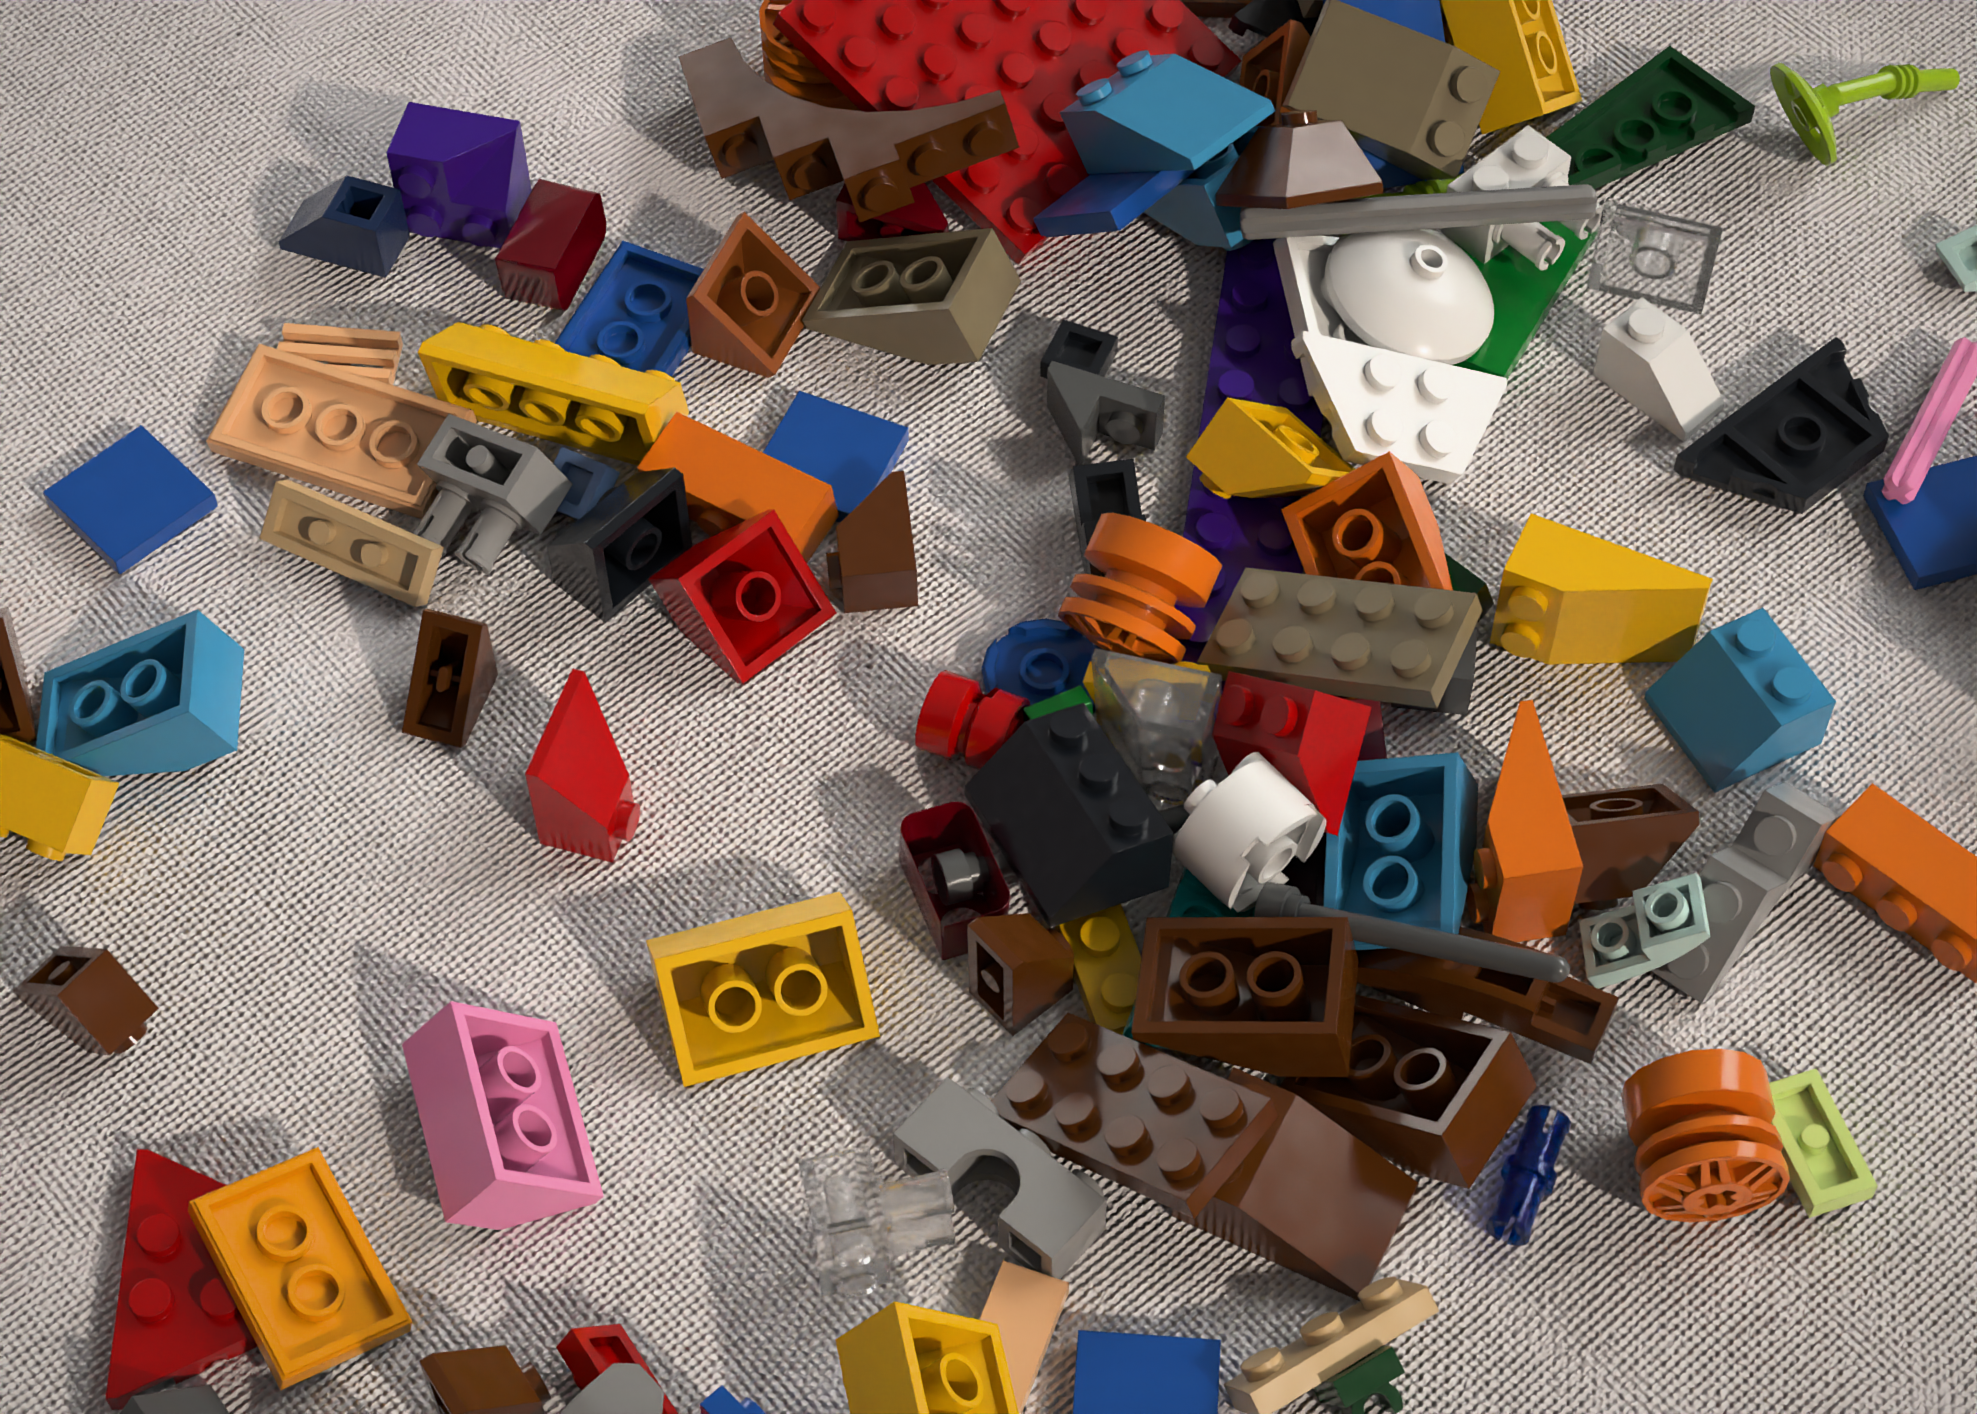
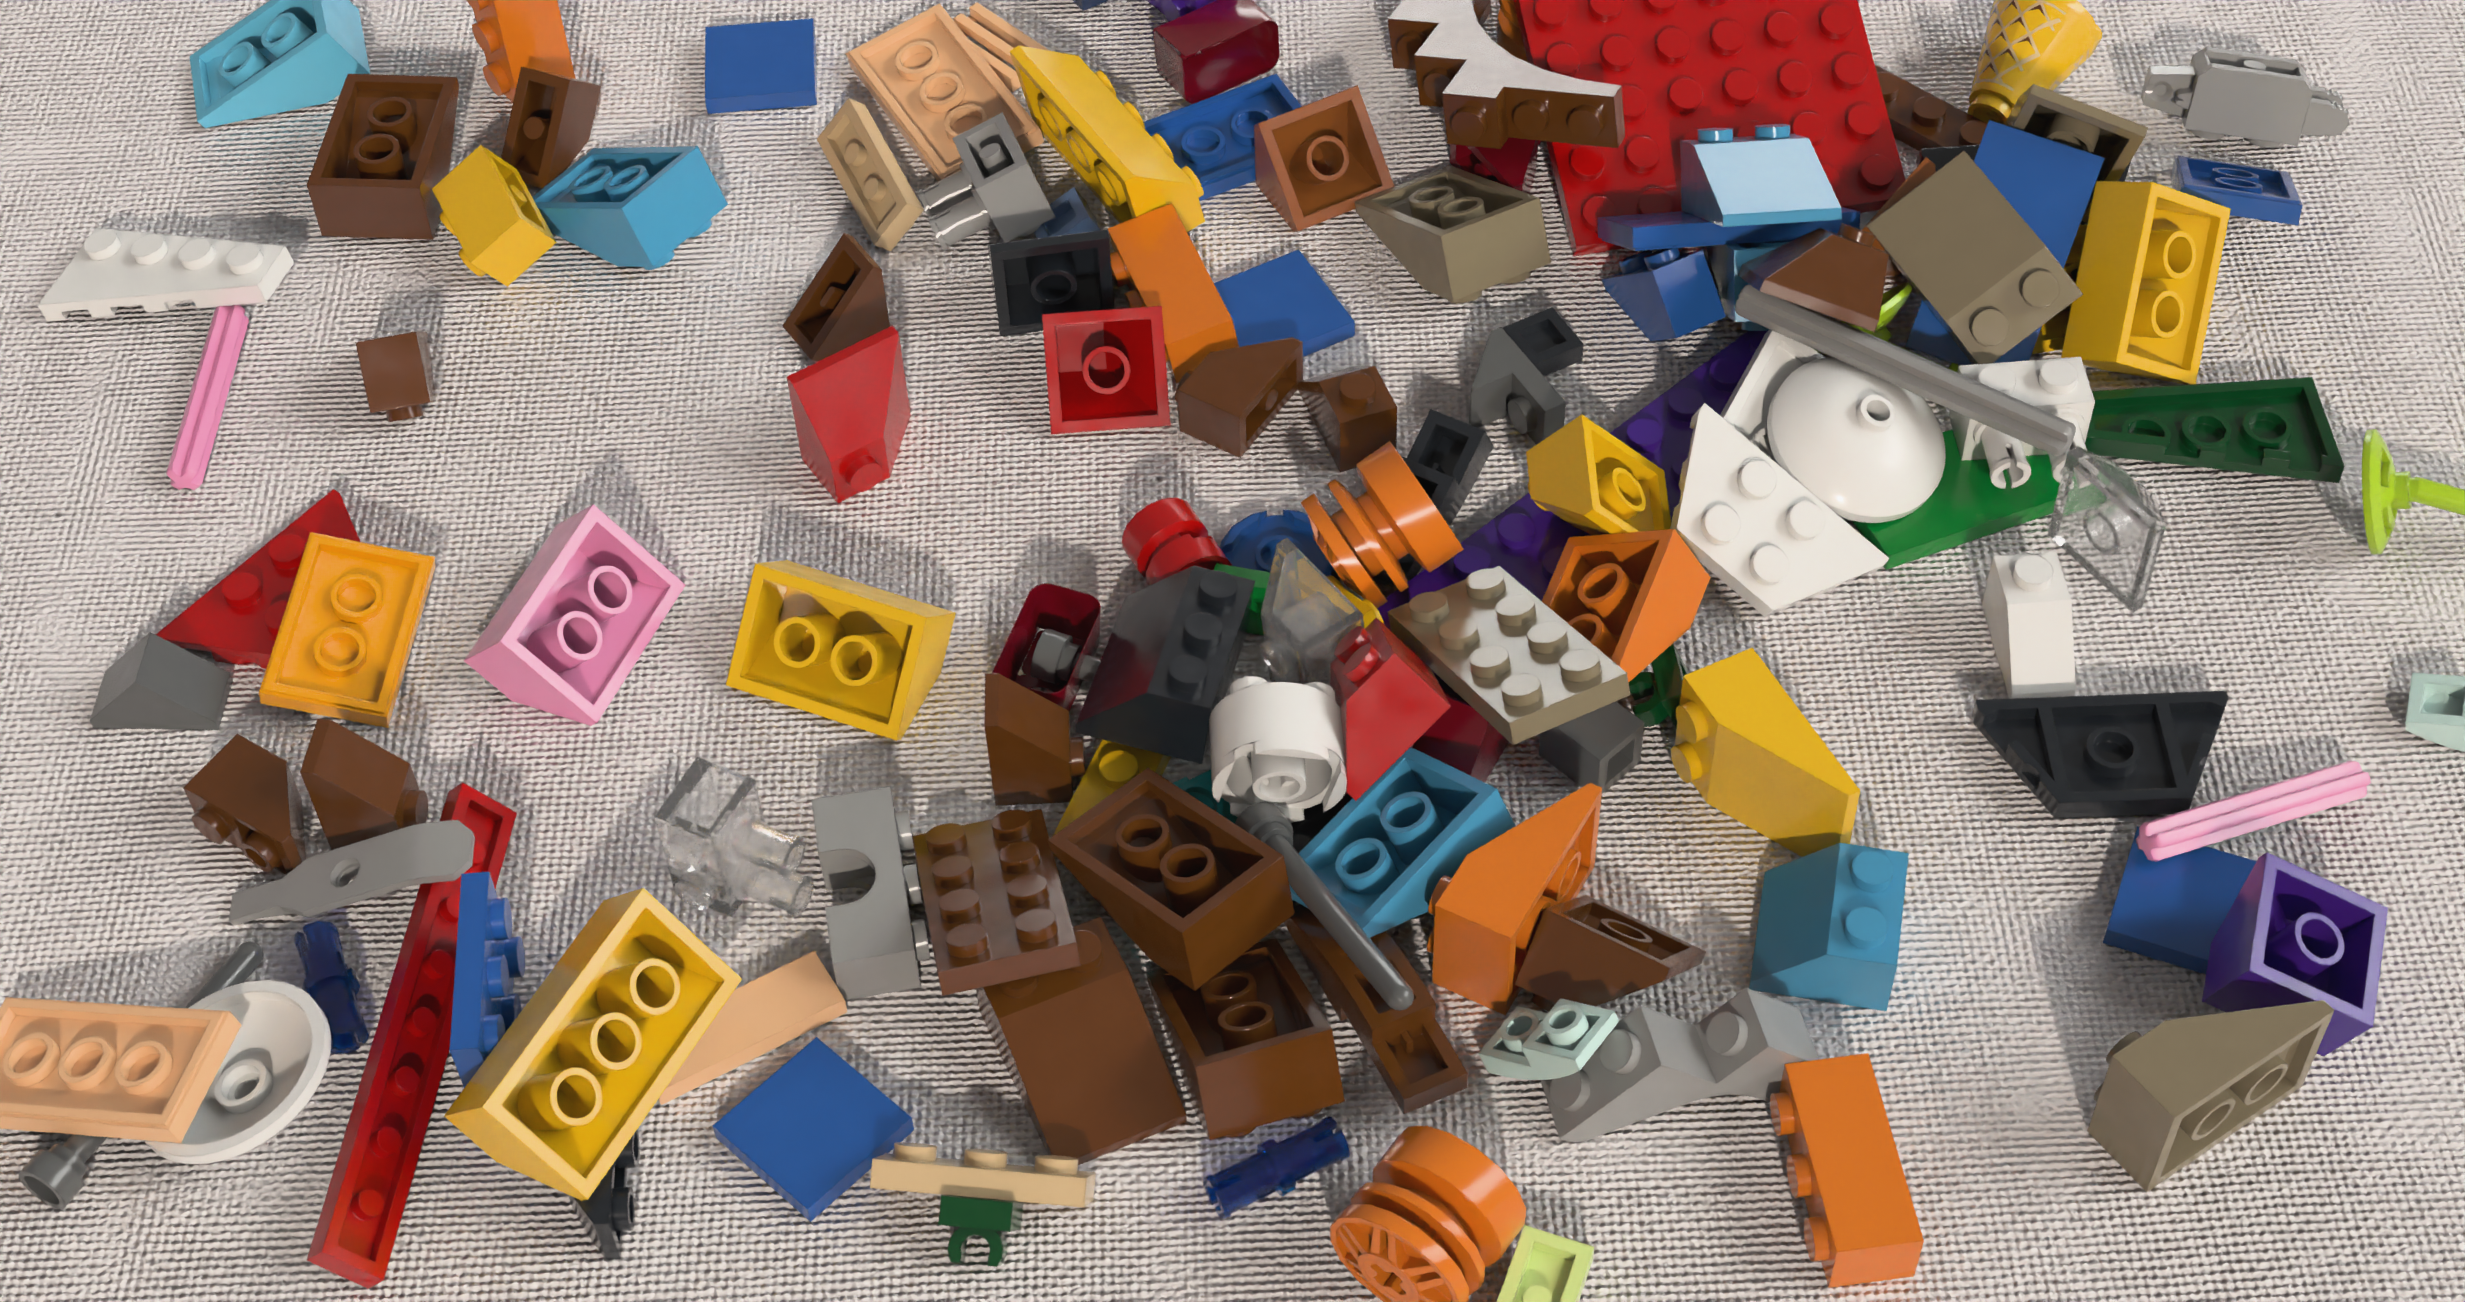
camera: 40 degrees right, 5 degrees down
none -> reddish brown slope [1298,366,1397,472]
none -> blue slope [1602,248,1726,341]

